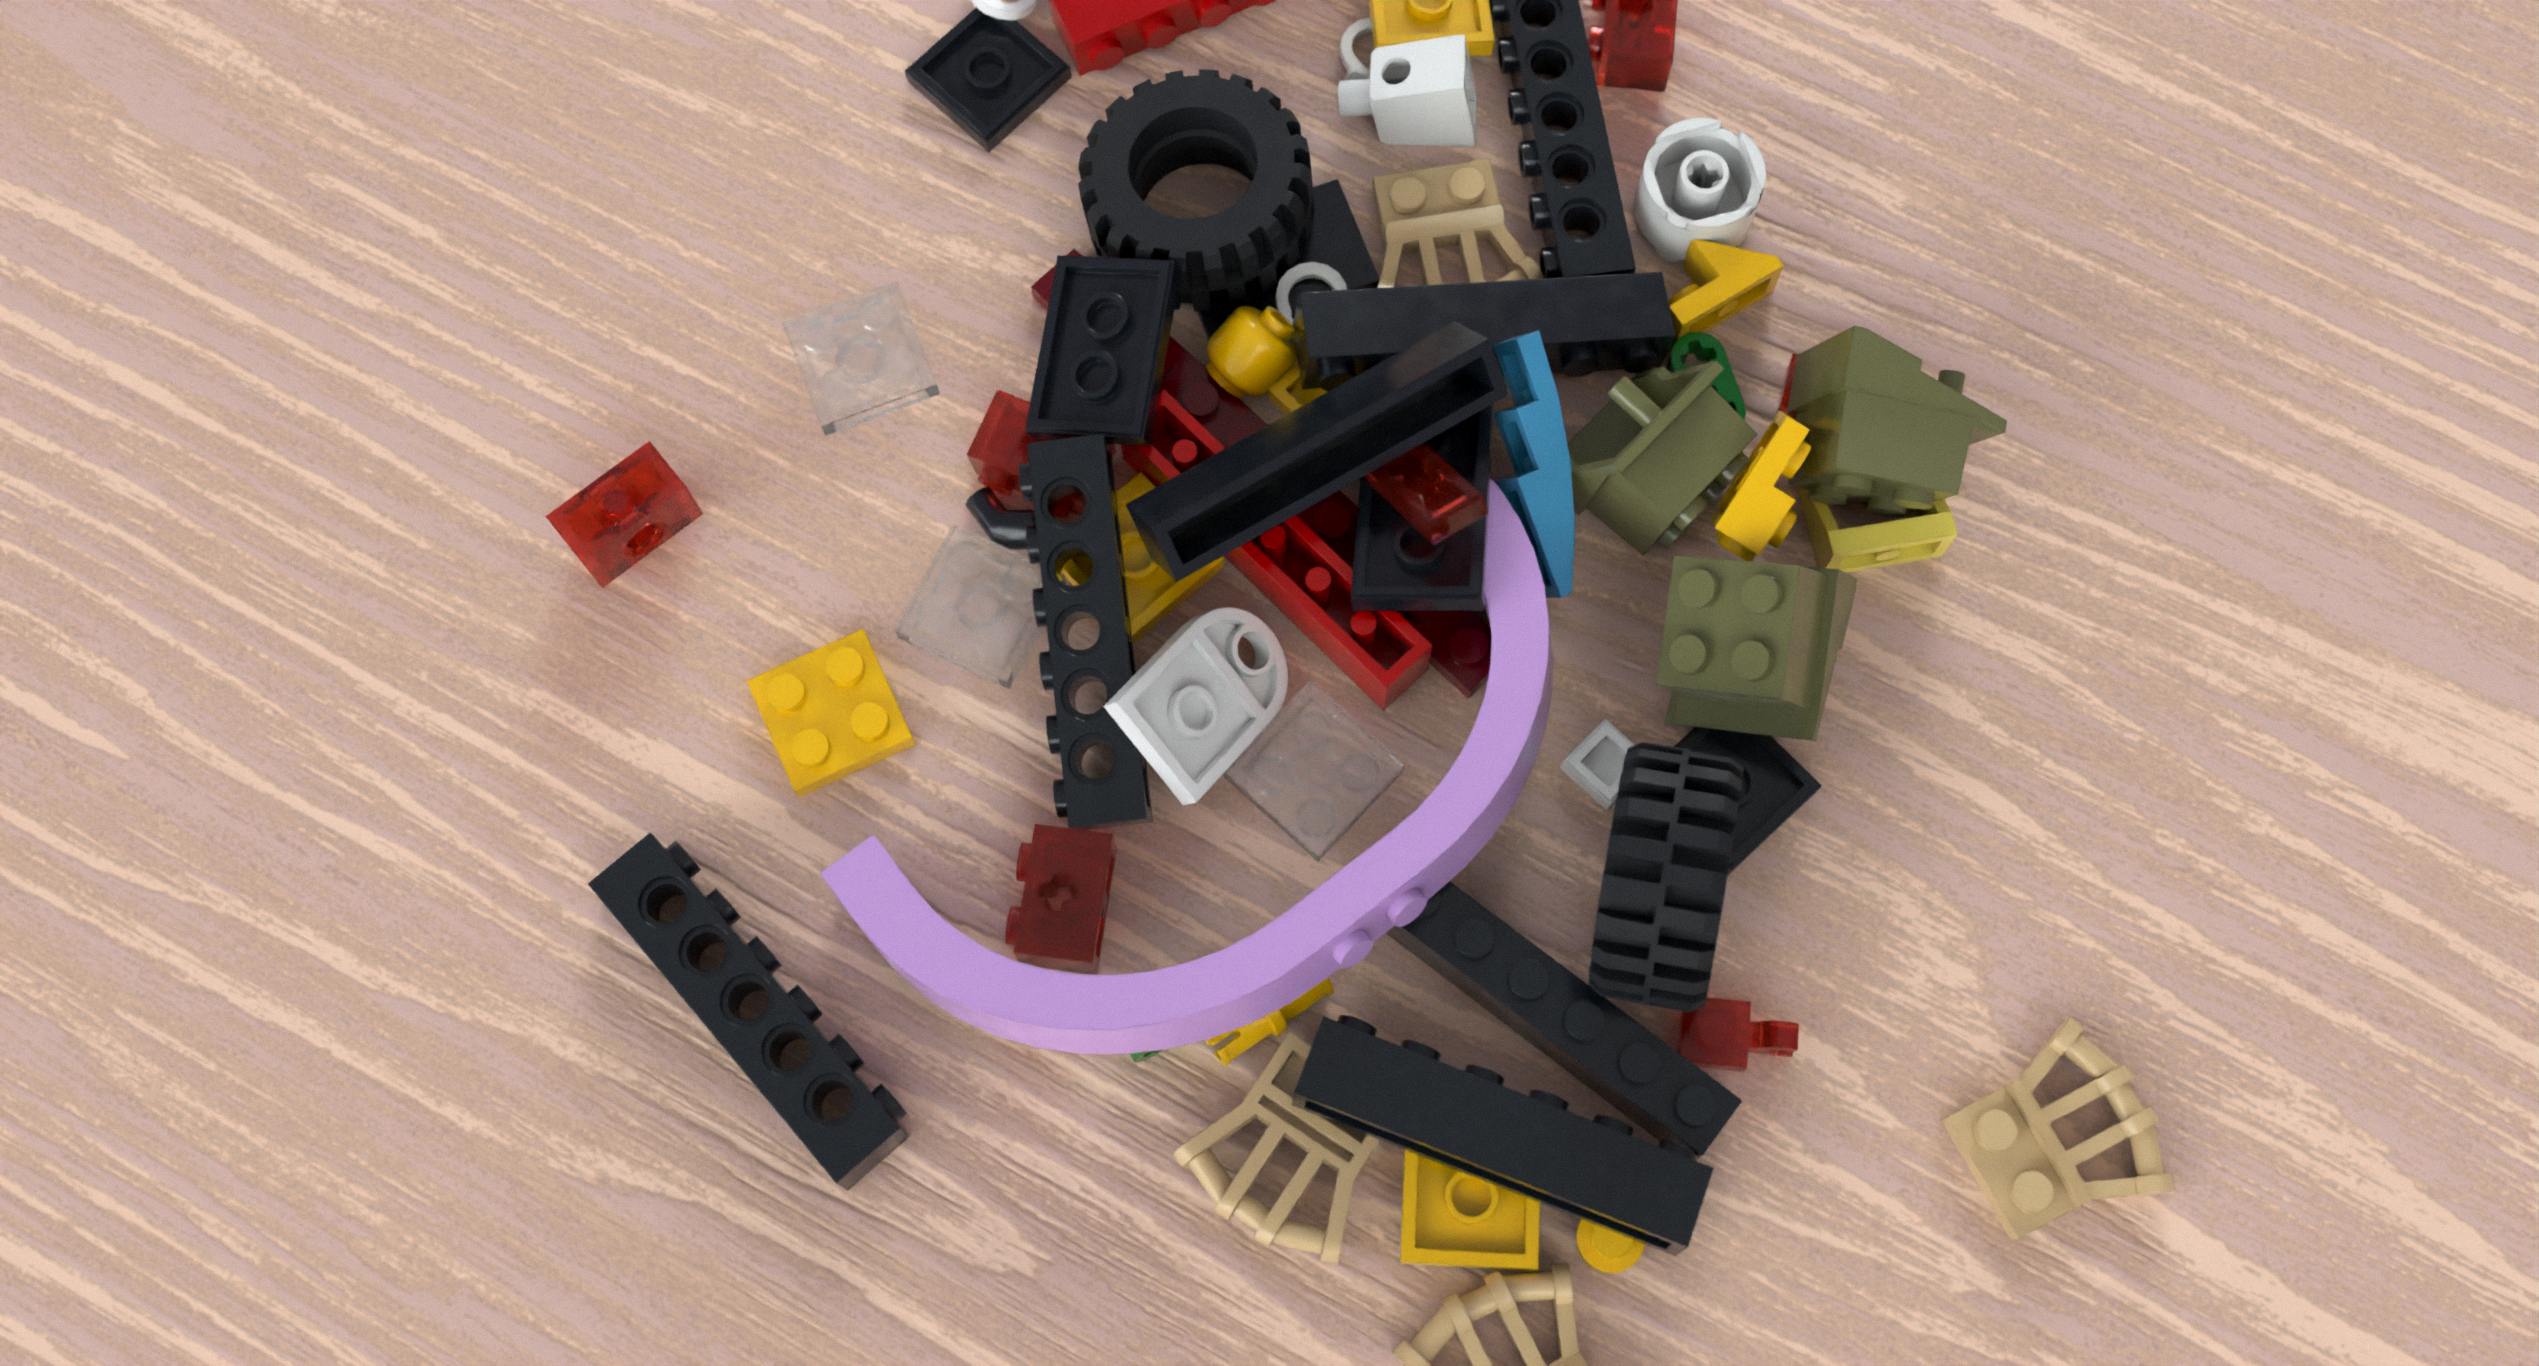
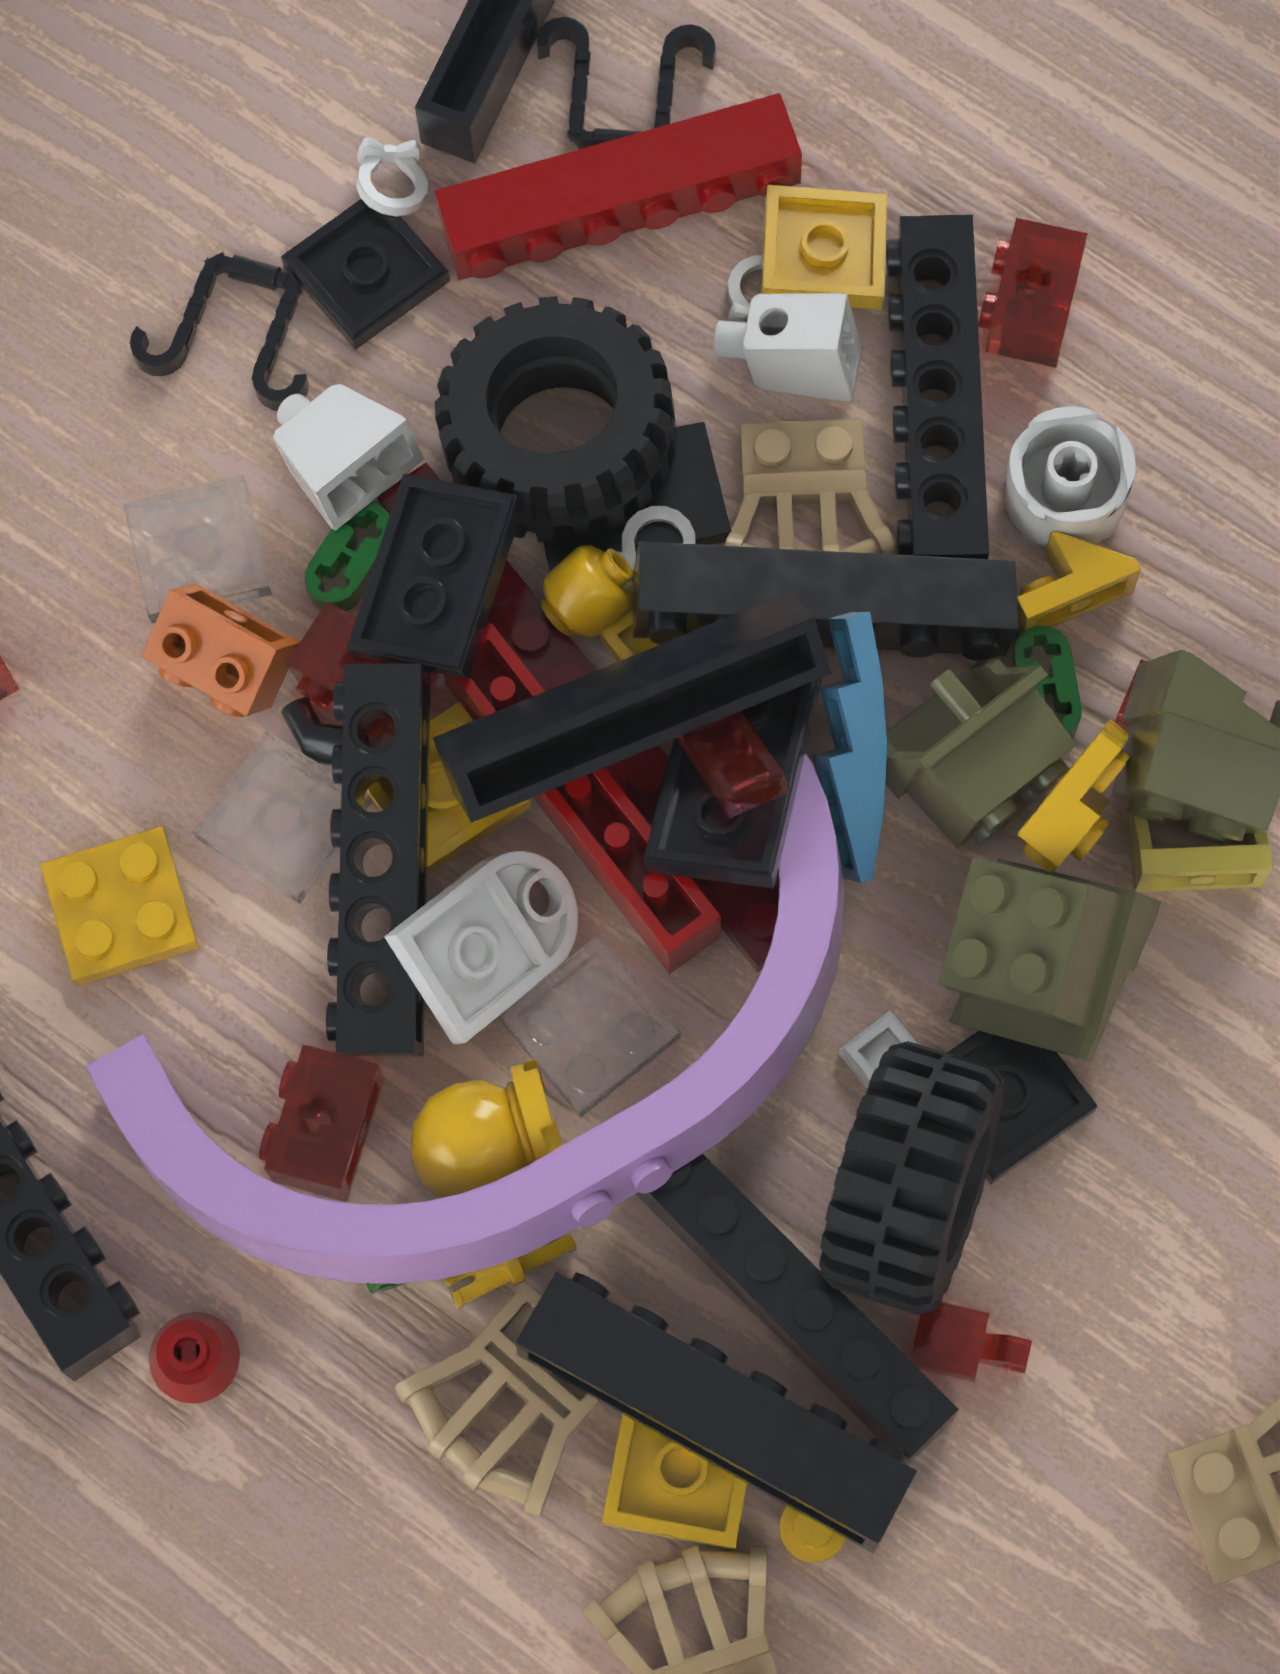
camera: 10 degrees right, 0 degrees up
none -> black piece [130,252,309,411]
none -> orange brick [141,583,301,717]
none -> red cone [149,1312,240,1404]
none -> white torso [273,384,424,531]
none -> green beam [305,502,389,614]
none -> yellow tile [411,1058,563,1198]

